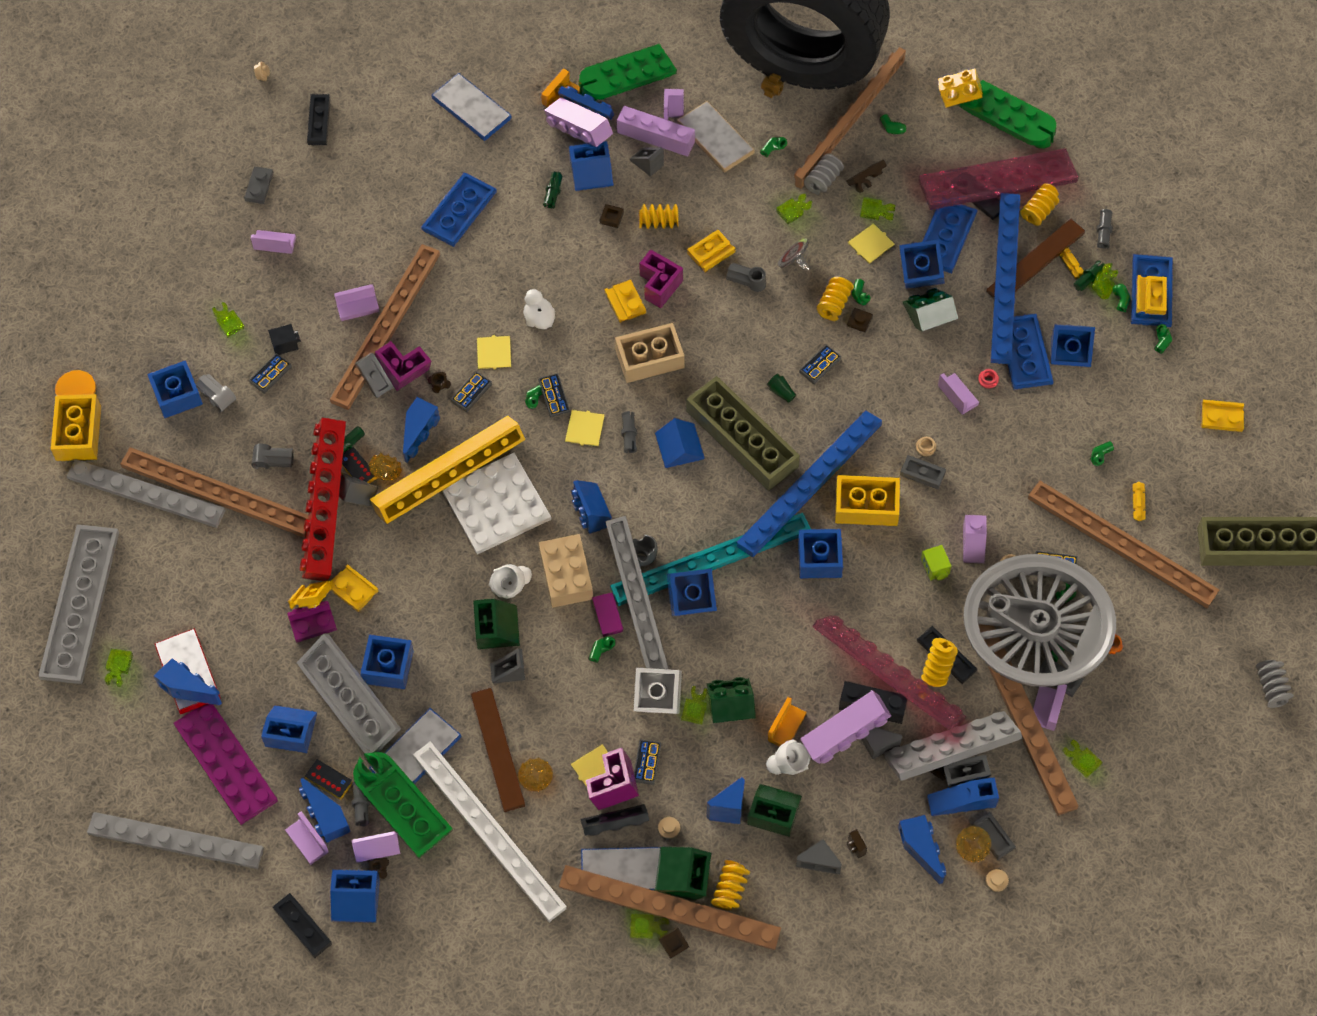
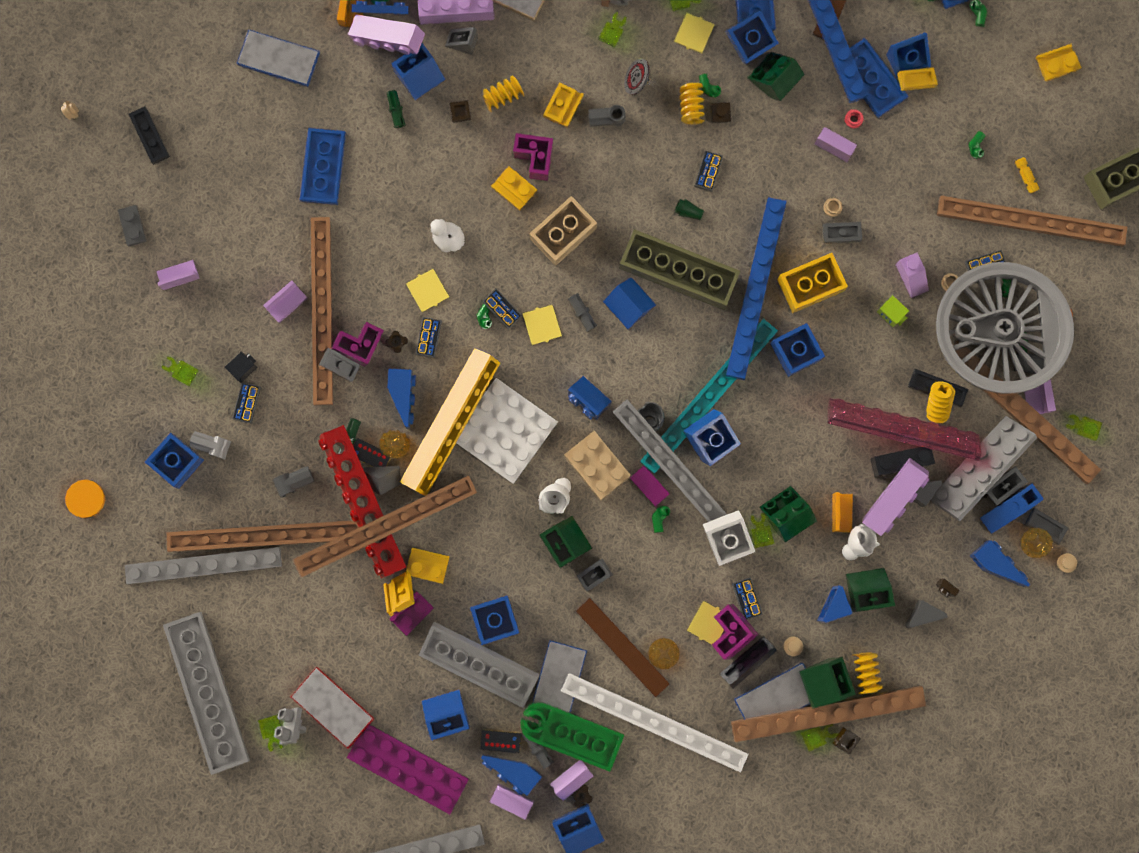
camera: 30 degrees left, 20 degrees up
yellow brick [51,394,101,461] -> none
blue slope [154,658,222,705] -> none
none -> light grey hips [274,707,307,746]
none -> medium nougat plate [293,476,477,577]
none -> yellow tile [897,67,938,91]

